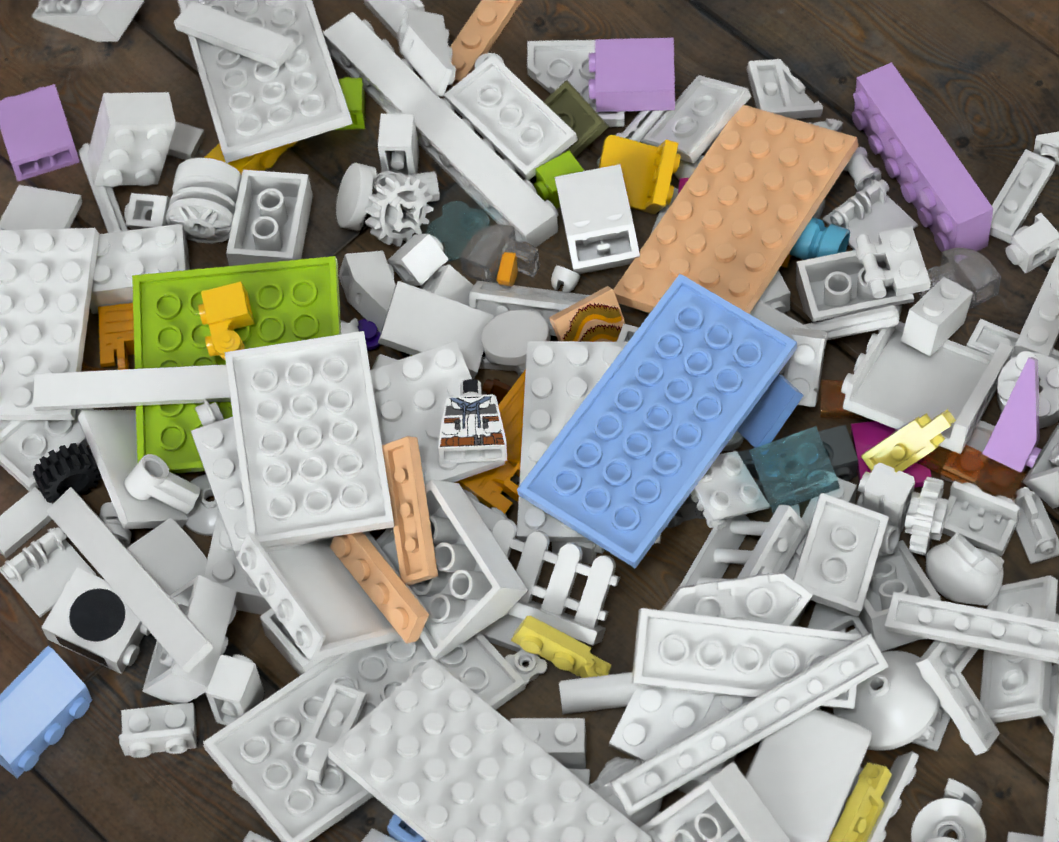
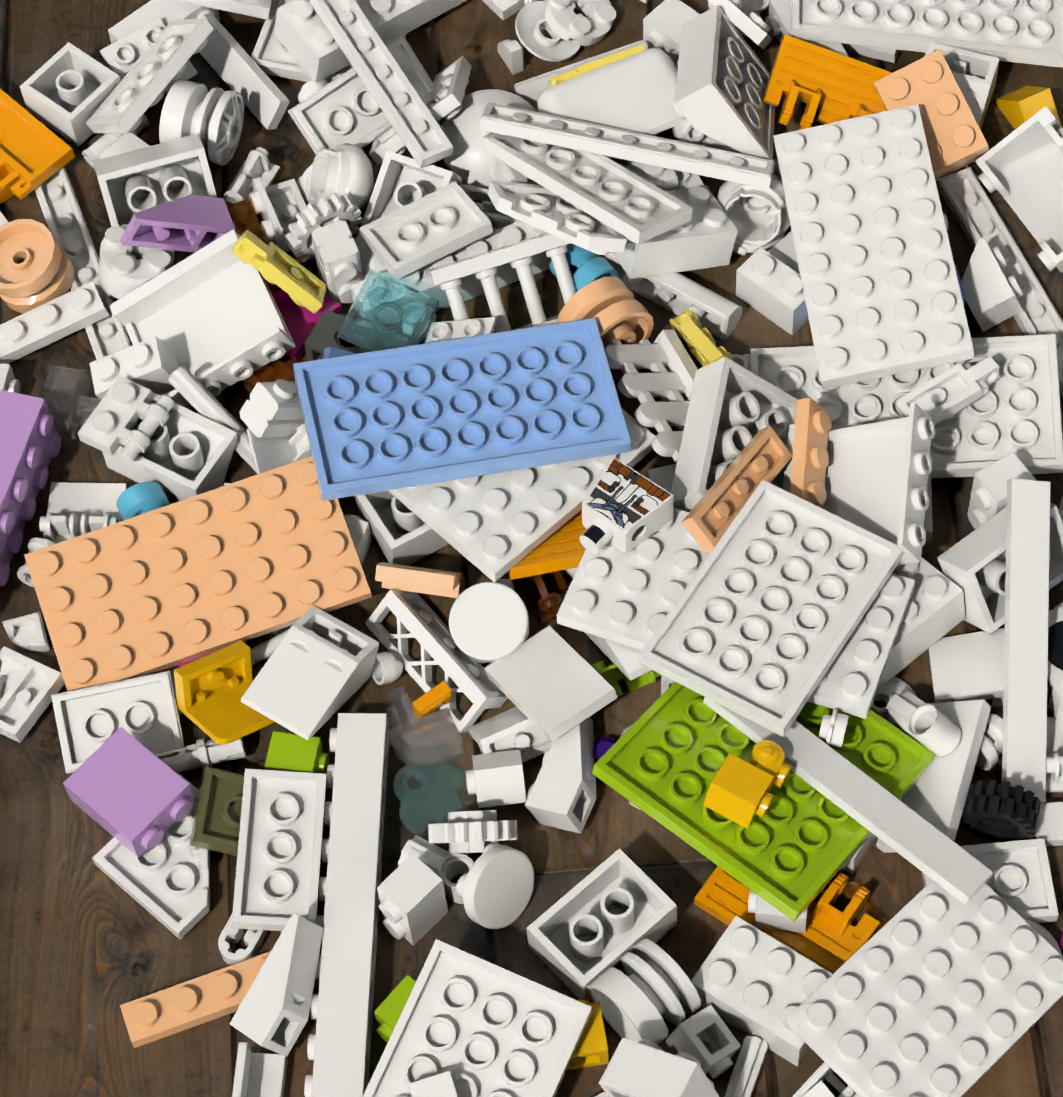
camera: 140 degrees left, 0 degrees up
none -> light nougat wheel [556,276,654,369]

